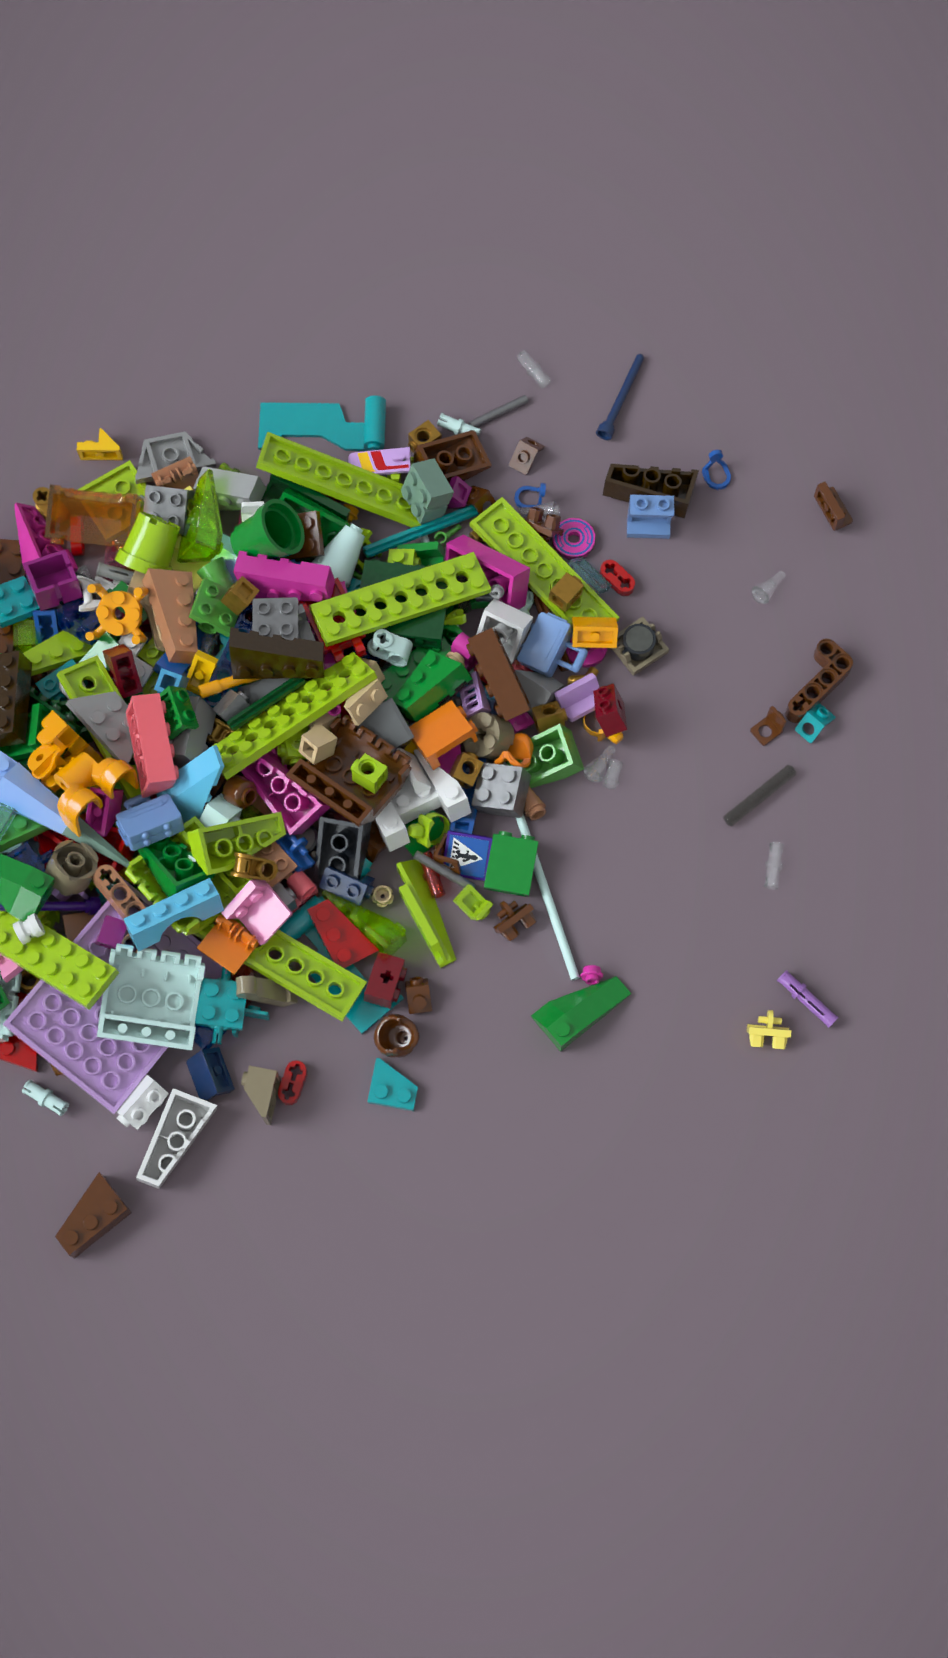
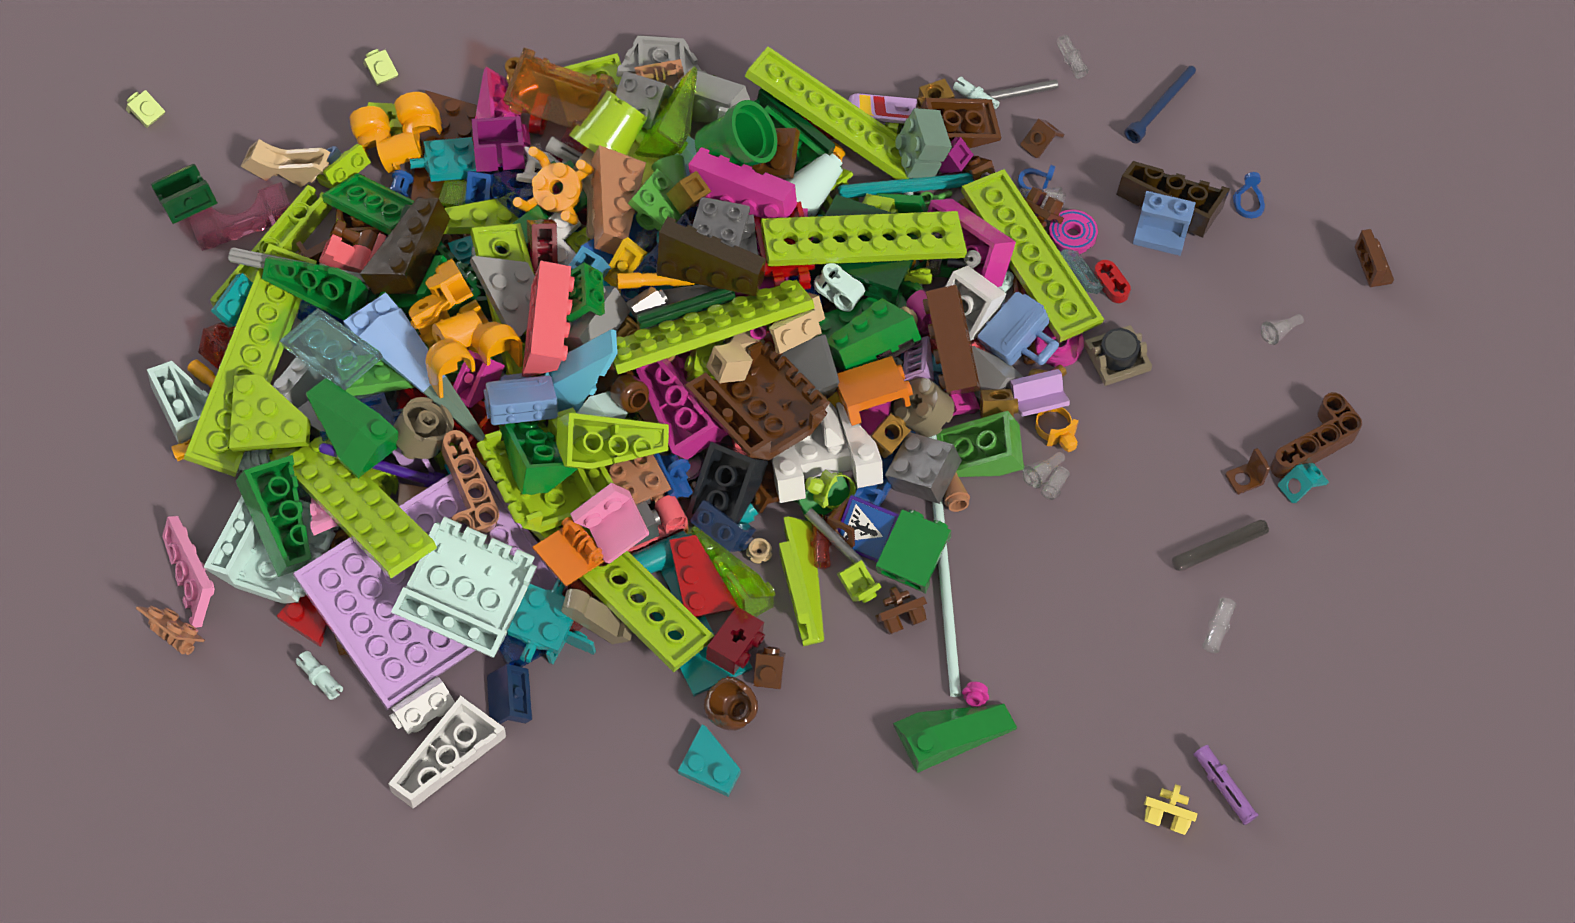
camera: 15 degrees right, 10 degrees down
white wheel [13,913,45,945] -> none
reddish brown wedge [55,1172,132,1259] -> none
yellow slope [77,428,123,460] -> none
magenta panel [95,915,127,950] -> none
medium azure arch [123,878,224,952] -> none
pearl gold piece [230,852,278,881] -> none
dark tan slope [241,1065,281,1125] -> none
teal door [258,395,386,451] -> none
red beam [278,1060,307,1105] -> none
lime brick [351,753,388,794] -> none
orange piece [494,733,534,768] -> none
pearl gold brick [548,572,584,613] -> none
light orange panel [572,617,618,648] -> none
dark red brick [593,683,627,737] -> none

